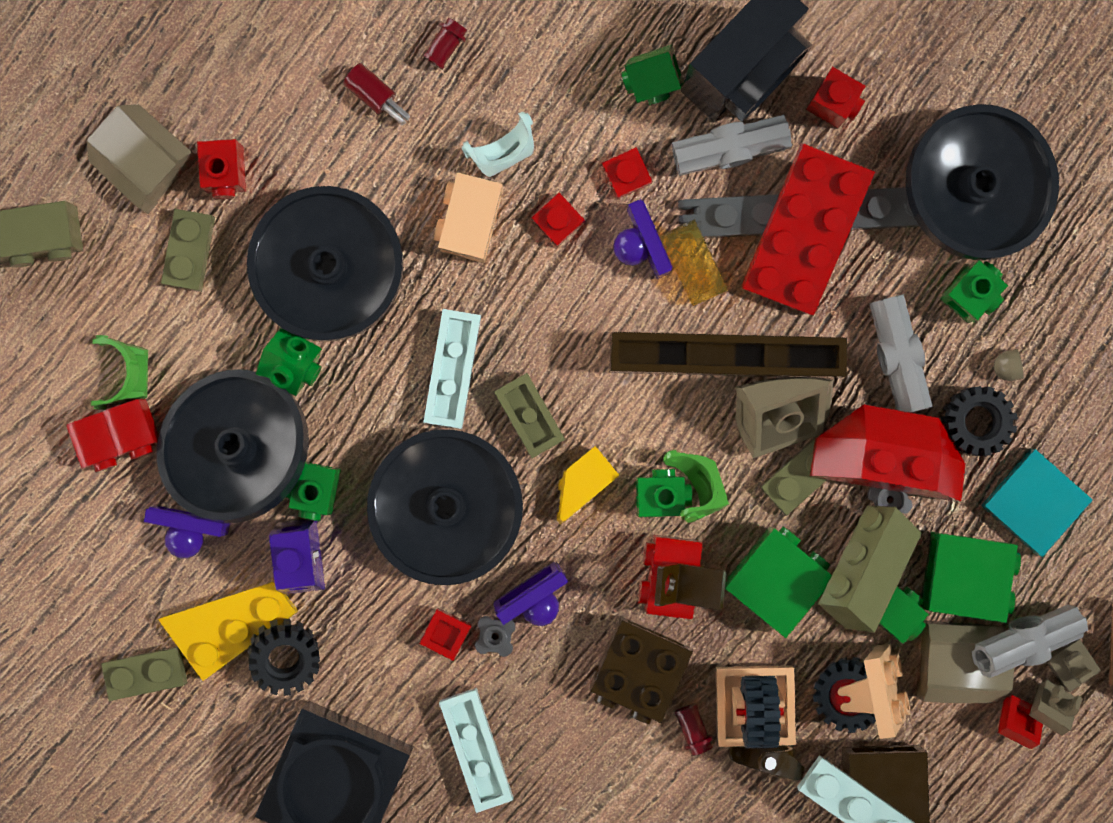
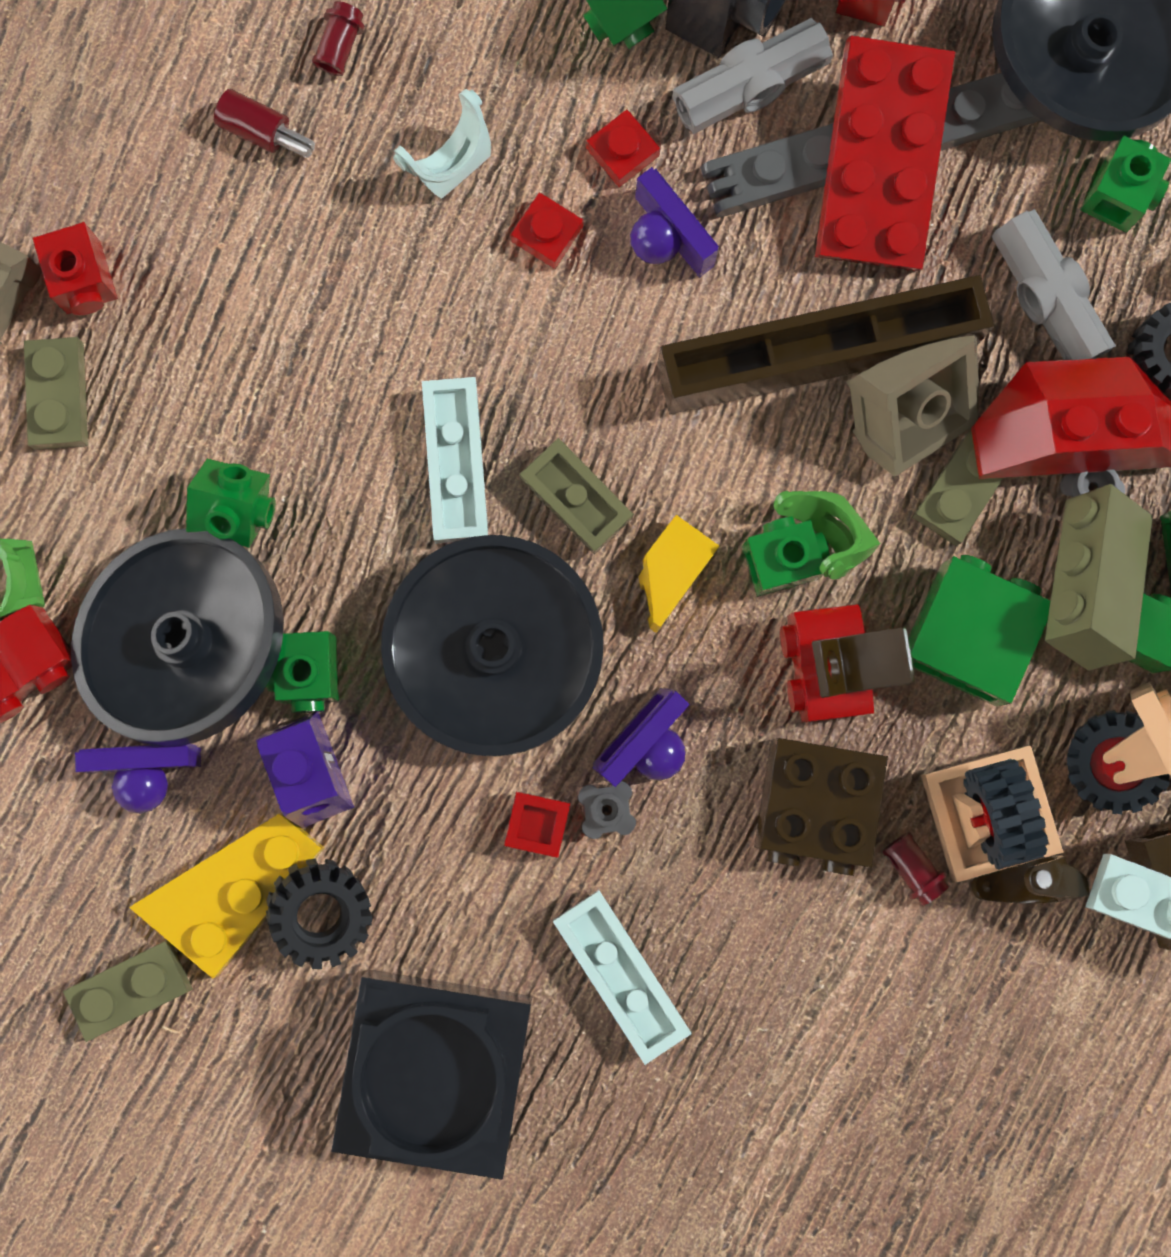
camera: 20 degrees left, 5 degrees down
black dish [247,186,404,342] -> none
light nougat brick [434,173,503,263] -> none
clear yellow plate [660,219,728,306] -> none

